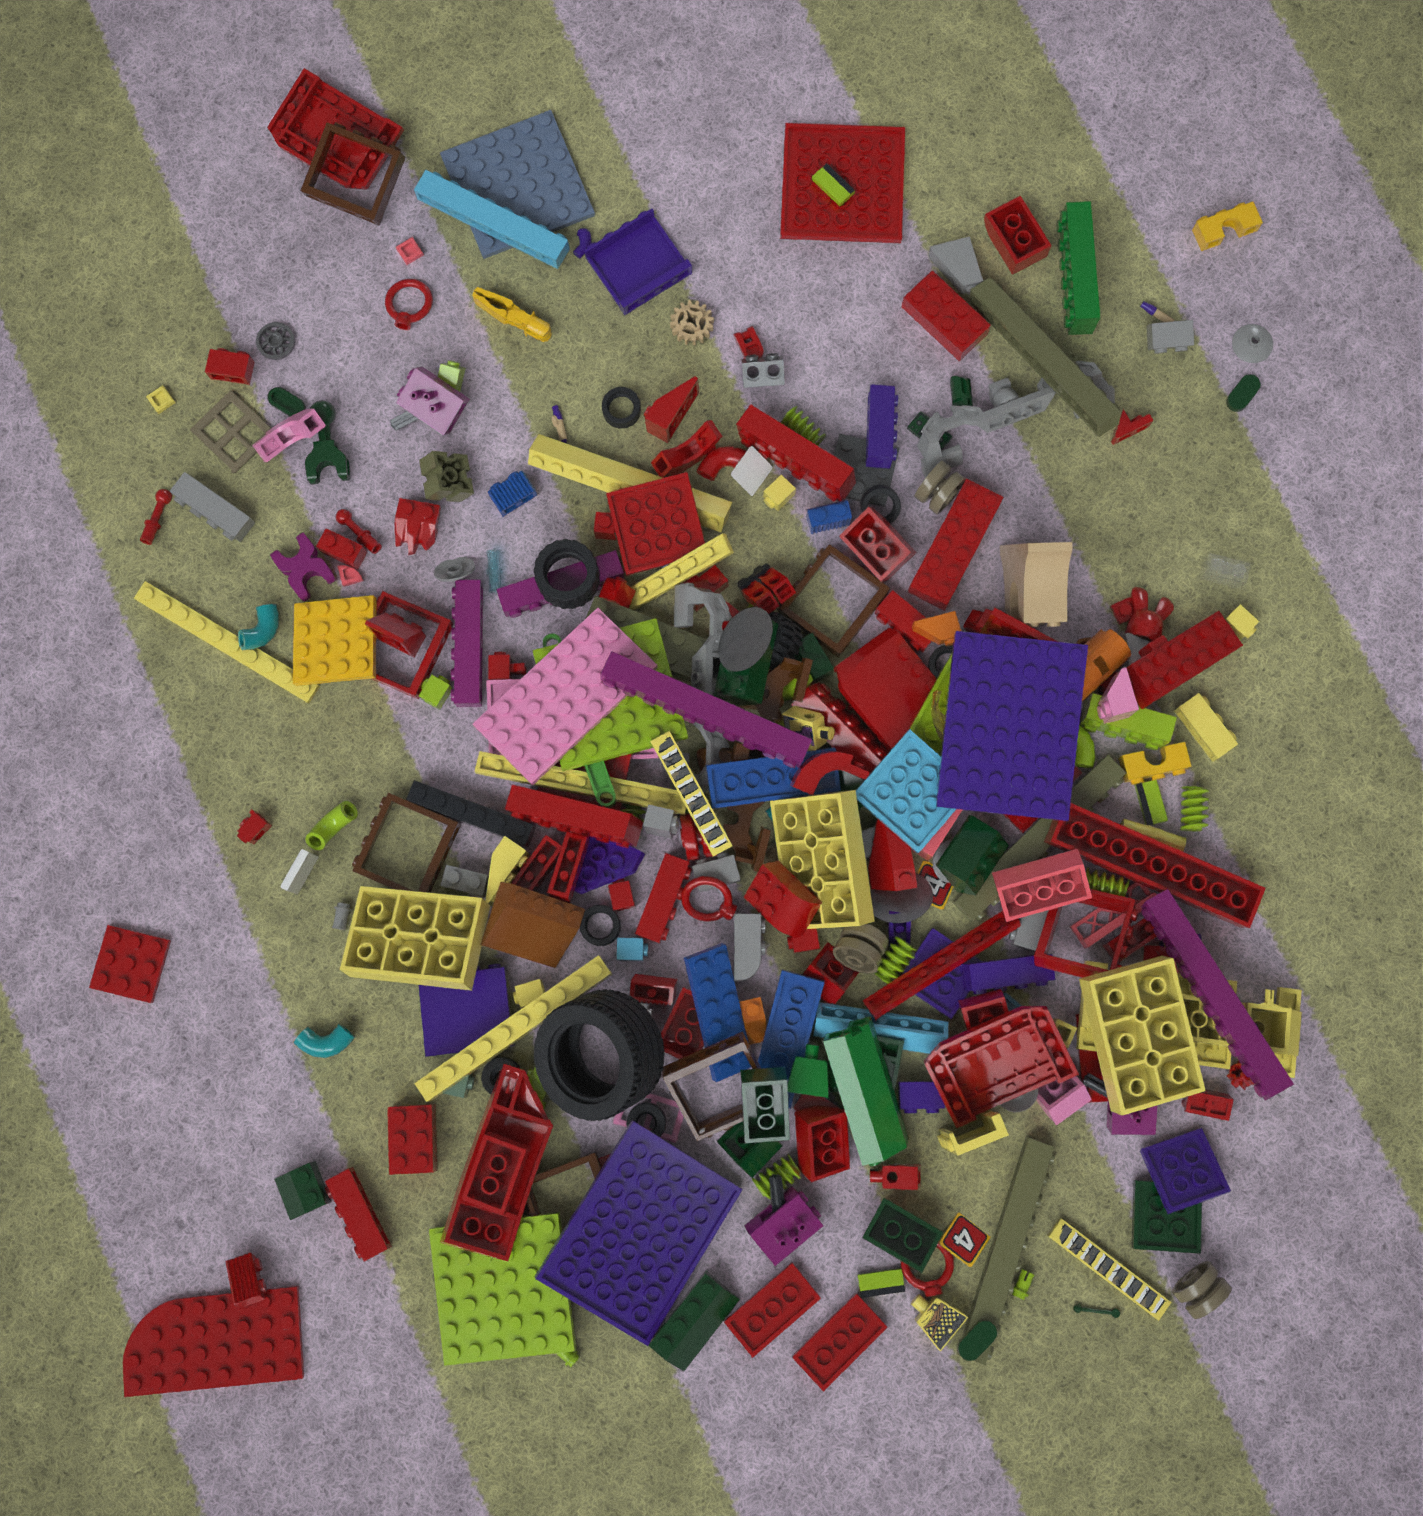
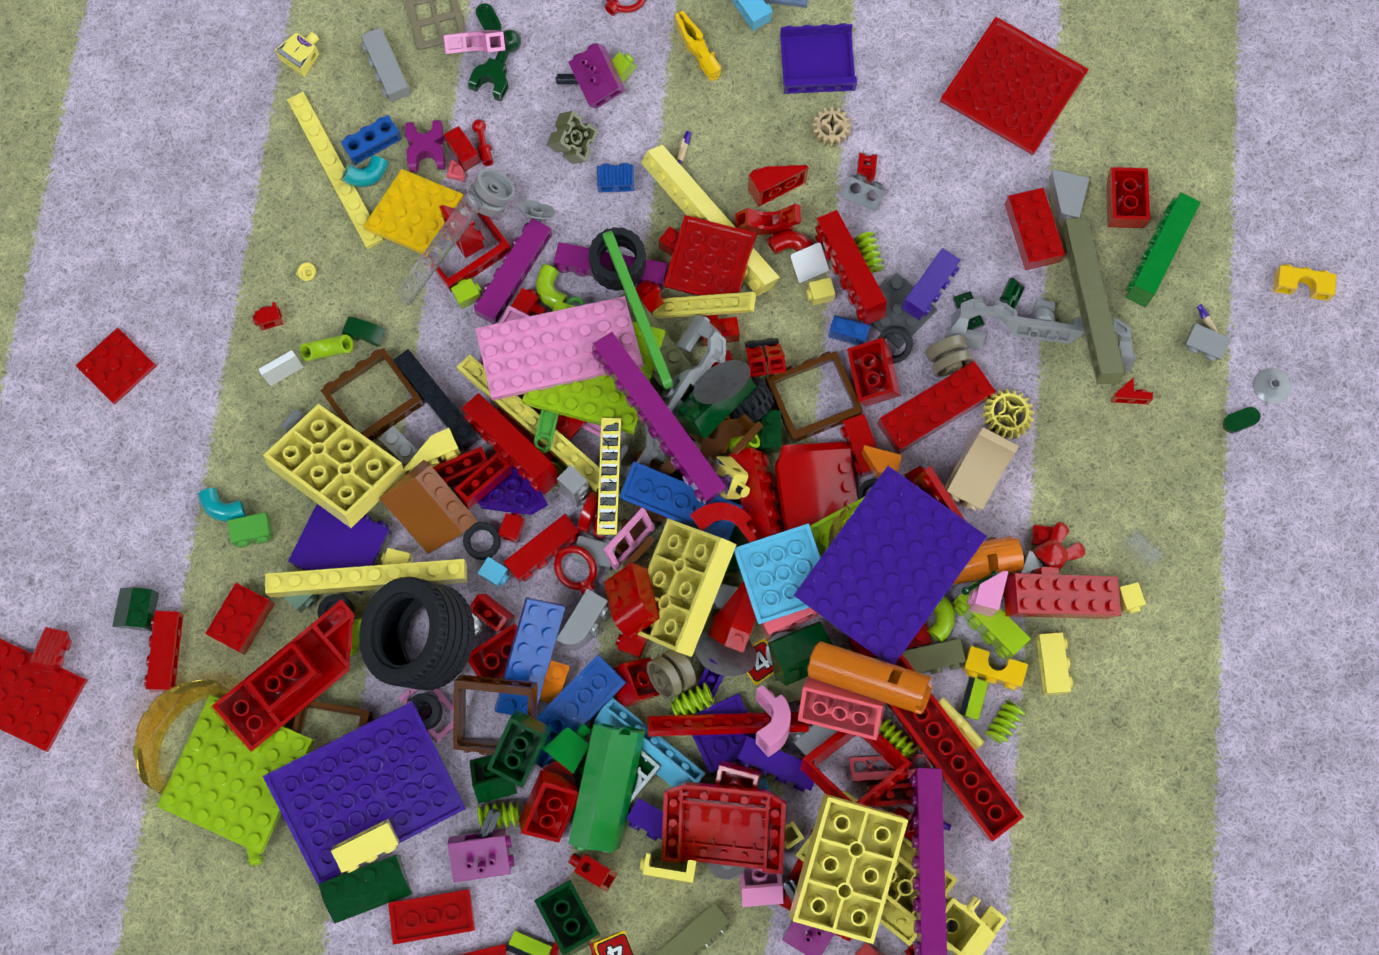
camera: 25 degrees right, 5 degrees down
red pin [140,489,172,545] -> none
red plate [394,498,441,555] -> none
clear light blue pin [486,550,503,593] -> none
dark purple arm [573,228,592,259] -> none
black tyre [602,387,641,429] -> none
lime tile [812,163,855,206] -> none
none -> clear yellow windscreen [133,679,230,794]
none -> bright green brick [227,512,274,548]
none -> light yellow torso [275,32,319,77]
none -> light yellow plate [295,261,316,281]
none -> light yellow brick [331,819,399,873]
none -> blue brick [341,115,402,166]
none -> dark green slope [341,316,386,347]
none -> clear tile [396,190,483,306]
none -> light grey wheel [467,169,515,217]
none -> lime cylinder [536,264,568,309]
none -> bright green beam [602,230,673,390]
none -> bright pink window [603,508,655,570]
none -> bright pink arch [756,685,791,757]
none -> orange piece [807,641,933,714]
none -> dark green hinge [961,570,999,595]
none -> light yellow gear [982,388,1034,440]

